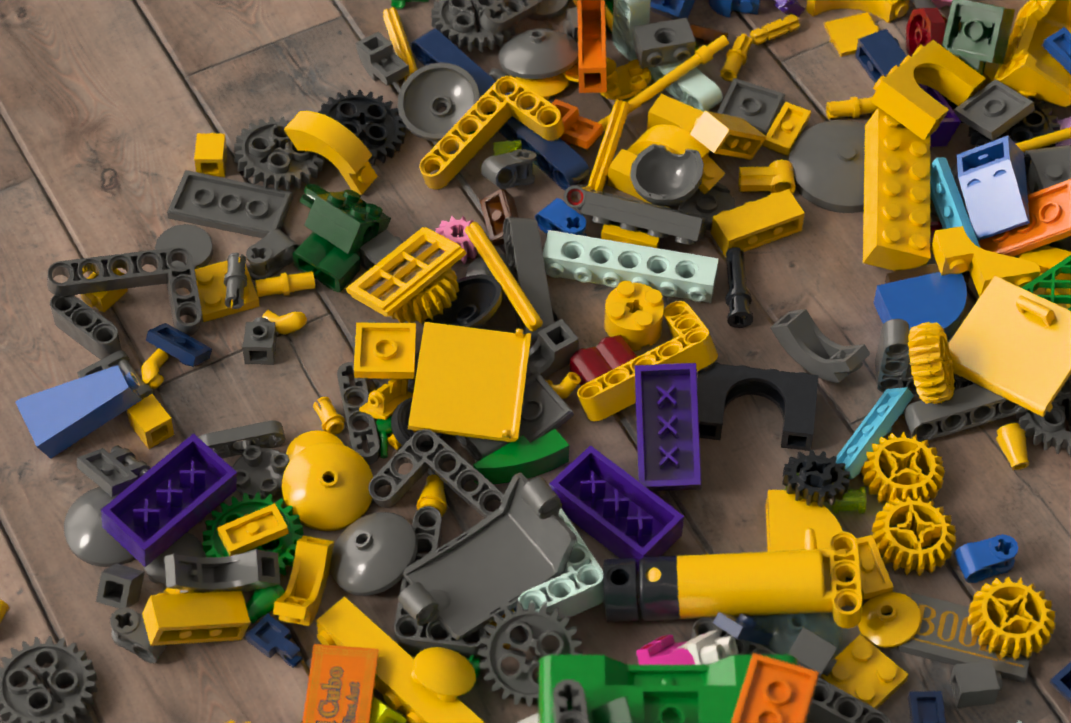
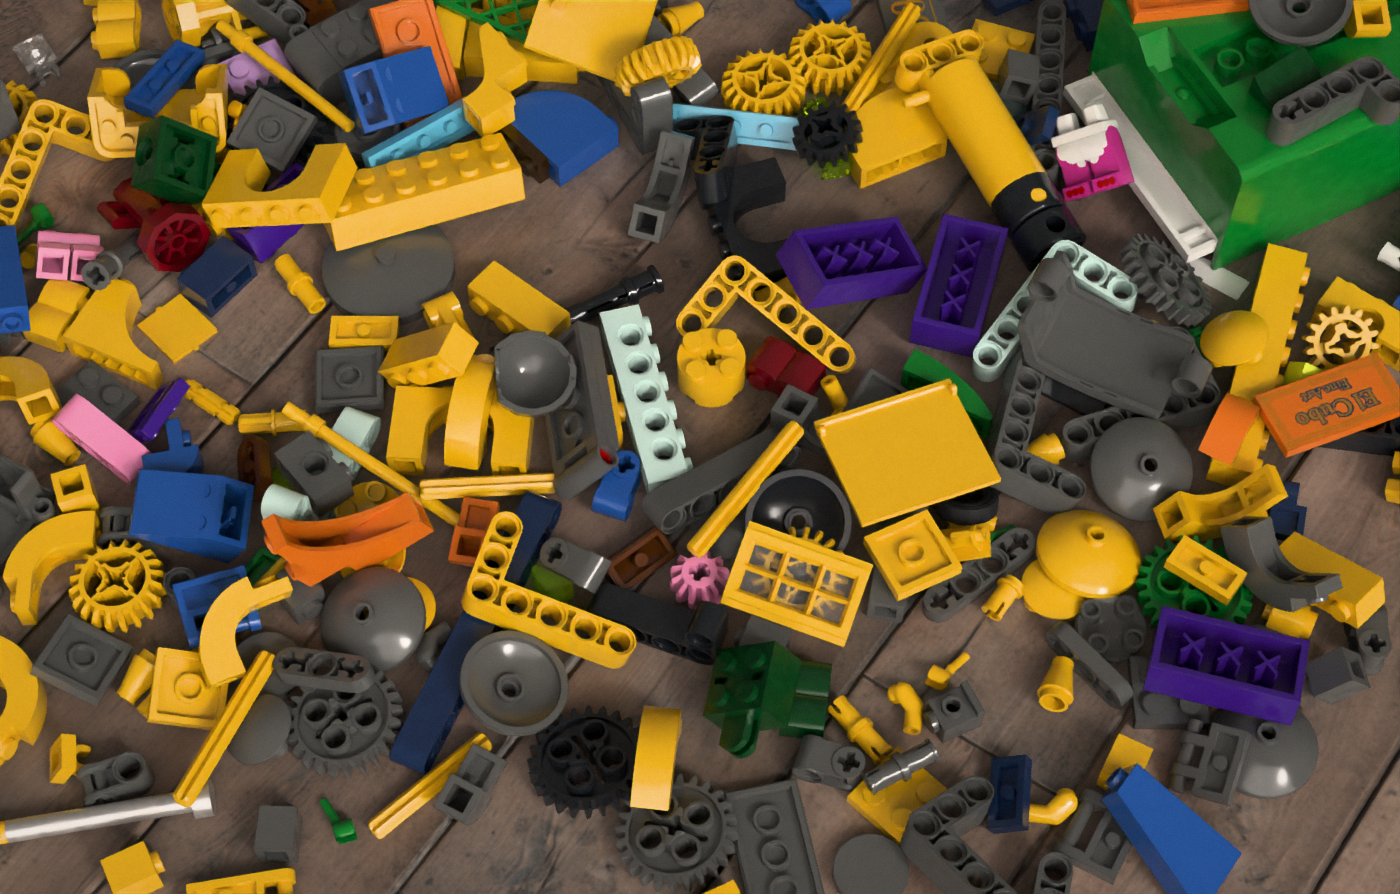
camera: 115 degrees left, 5 degrees up
none -> black beam [586,583,728,665]
none -> black beam [674,116,739,204]
none -> yellow axle [840,2,921,112]
none -> yellow hand [925,652,970,691]
none -> yellow cone [1037,656,1074,712]
none -> orange brick [1198,392,1261,465]

